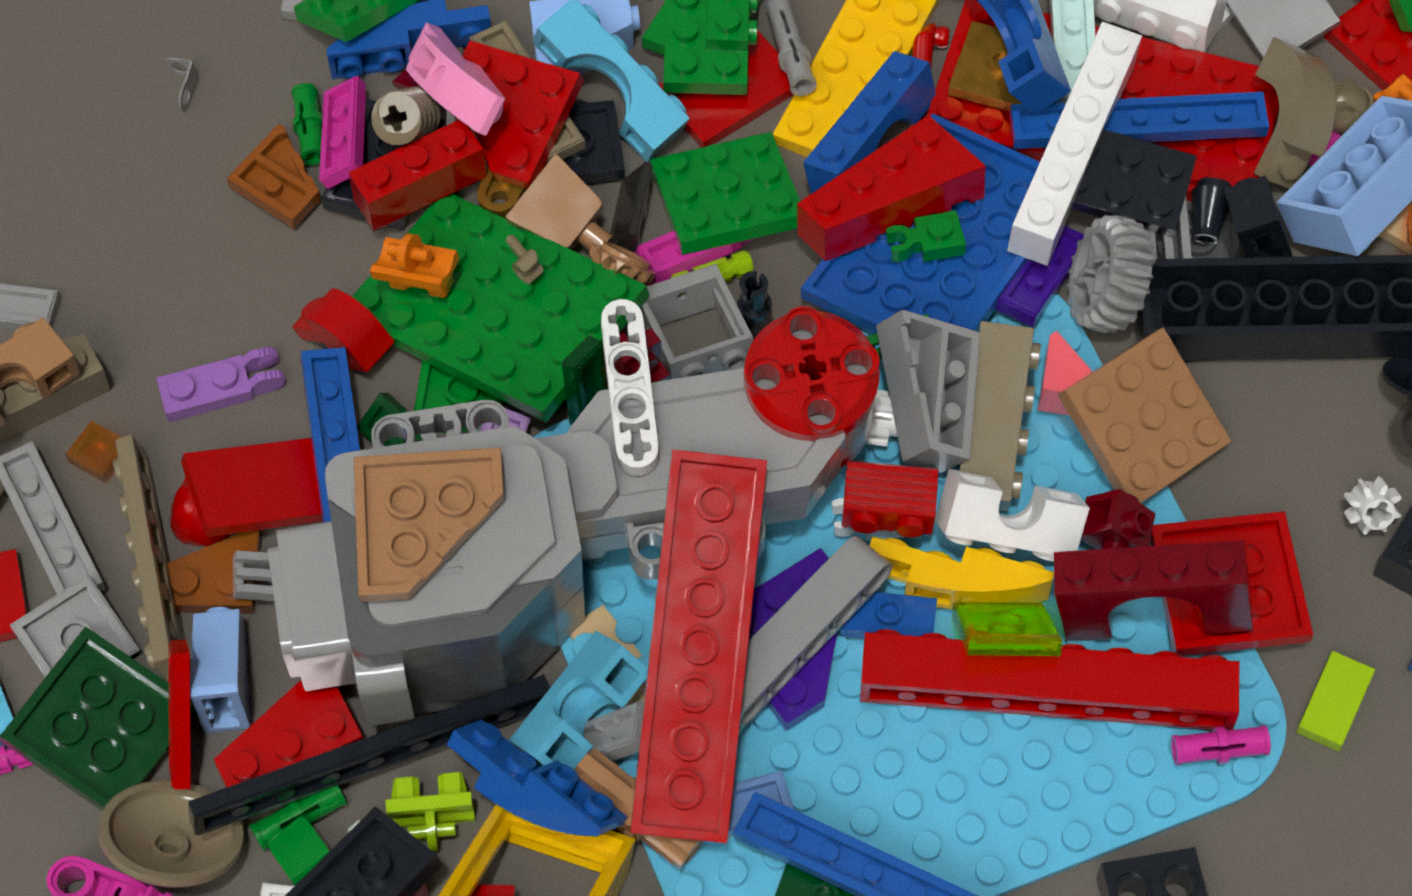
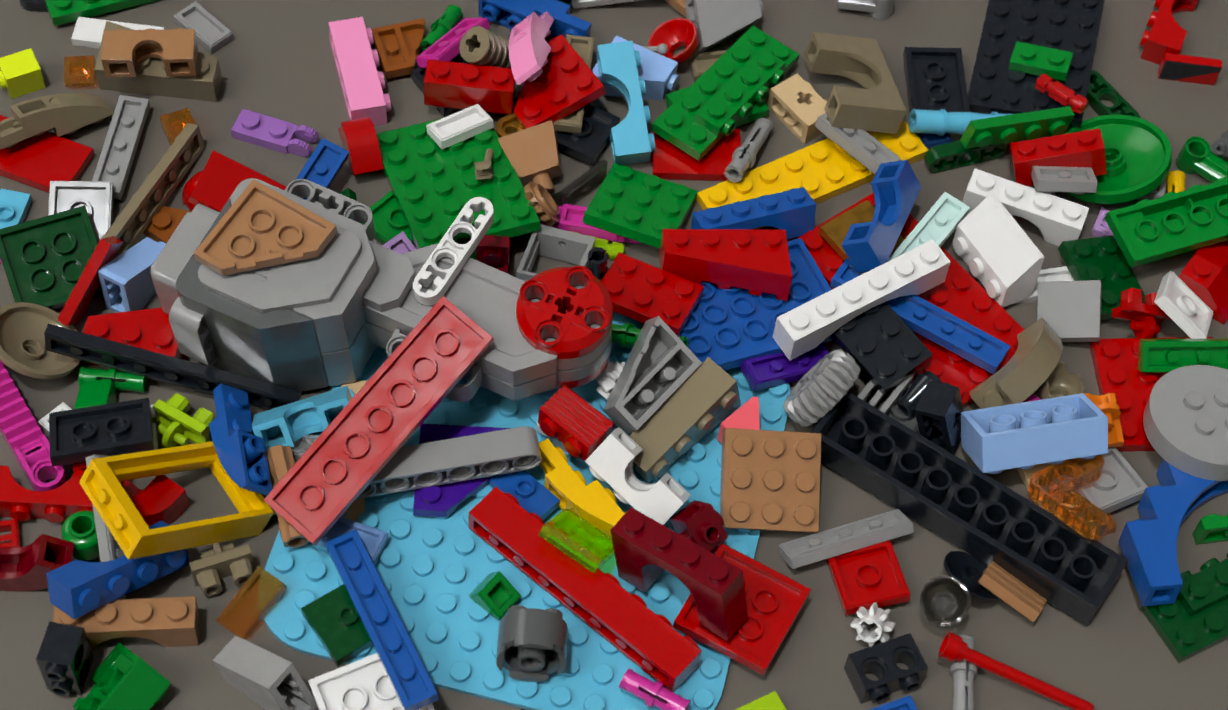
camera: 30 degrees right, 5 degrees down
orange hips [369,233,460,298] -> none
green plate [886,210,966,262] -> none
red arm [912,23,950,69] -> none
none -> bright pink brick [328,17,391,126]
none -> white tile [426,104,494,149]
none -> green slope [469,571,521,620]
none -> dark grey brick [496,605,568,682]
none -> red plate [601,252,704,336]
none -> light grey tile [778,509,914,569]
none -> red plate [826,540,911,616]

